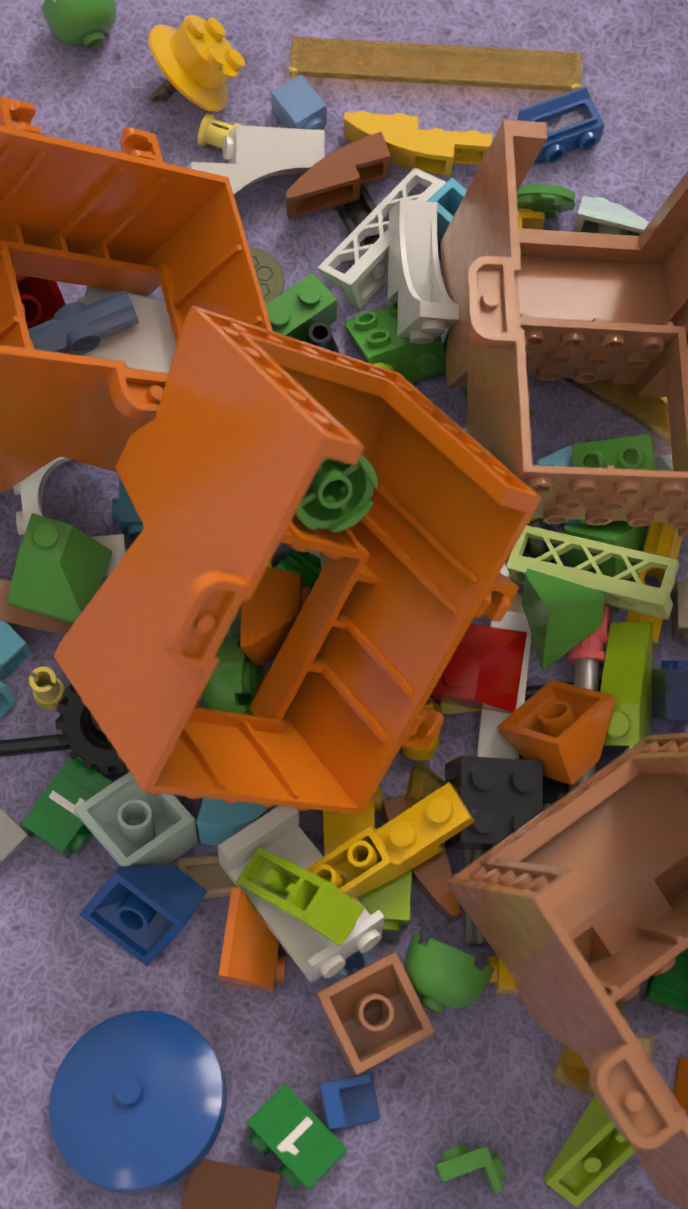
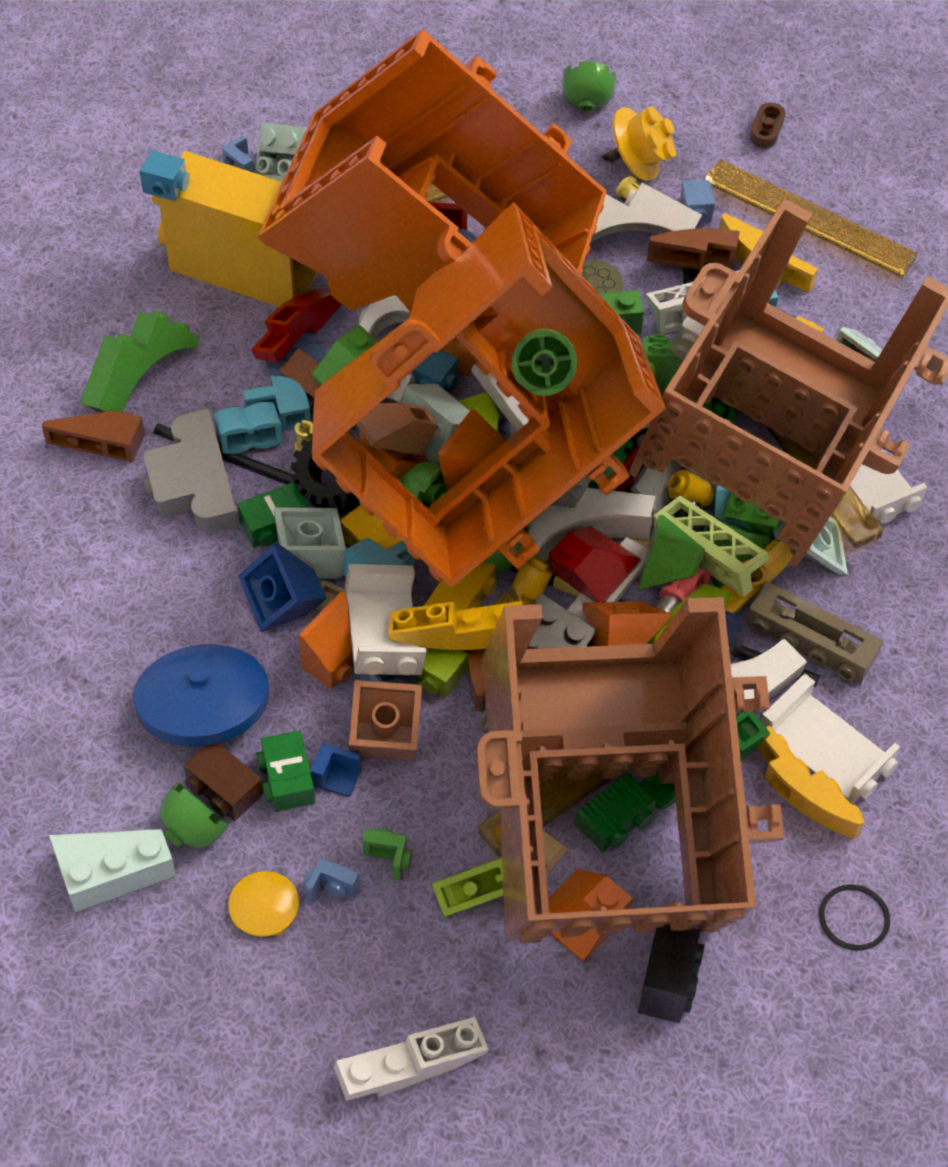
camera: 30 degrees right, 15 degrees down
lime slope [235,846,365,946] -> none
bright green cylinder [403,934,494,1014] -> none
bright green wheel [516,184,575,218] -> none
blue window [518,86,605,165] -> none

